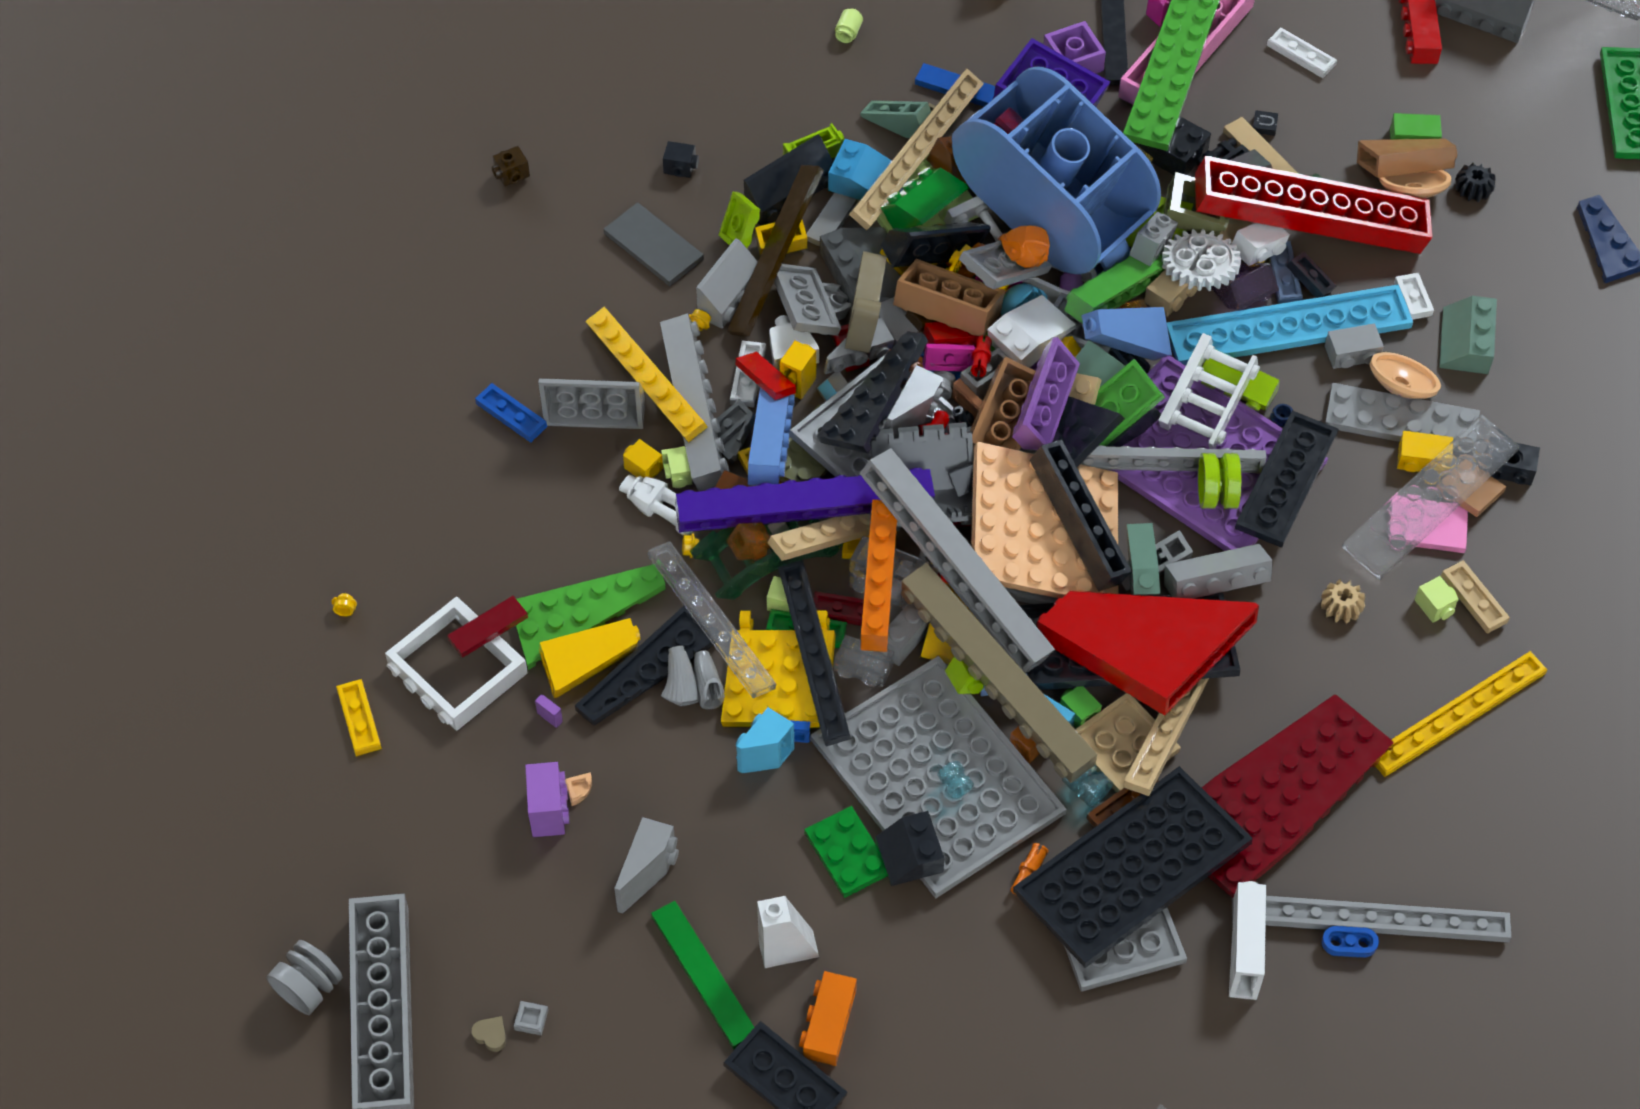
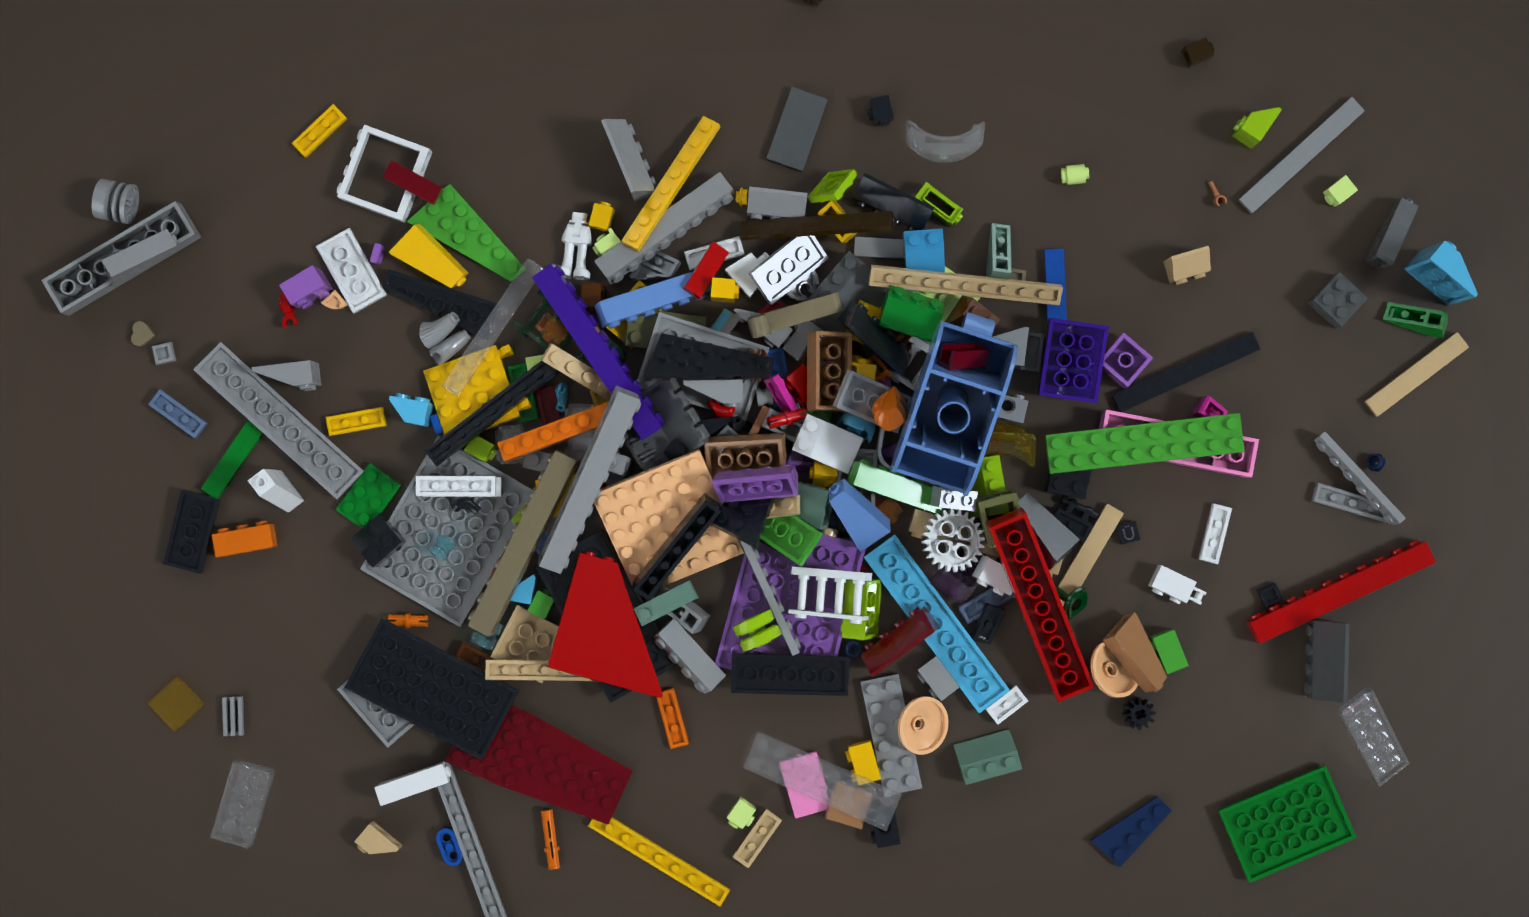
camera: 65 degrees right, 30 degrees up
yellow plate [332,593,357,617] -> none
blue plate [475,383,547,443] -> none
tan gear [1321,579,1365,624] -> none
none -> light grey slope [102,229,179,287]
none -> sand blue plate [148,389,208,439]
none -> light grey plate [193,342,364,500]
none -> red plate [278,293,298,329]
none -> white tile [316,228,387,314]
none -> yellow tile [326,407,387,436]
none -> tan slope [355,821,403,854]
none -> white fence [416,476,502,497]
none -> black arm [451,497,481,515]
none -> lime brick [464,436,497,462]
none -> orange pin [541,809,560,870]
none -> medium azure arm [555,382,569,412]
none -> orange tile [656,688,689,749]
none -> dark red slope [861,606,938,677]
none -> clear windscreen [906,120,985,163]
none -> white brick [1148,565,1206,605]
none -> black tile [1256,583,1284,608]

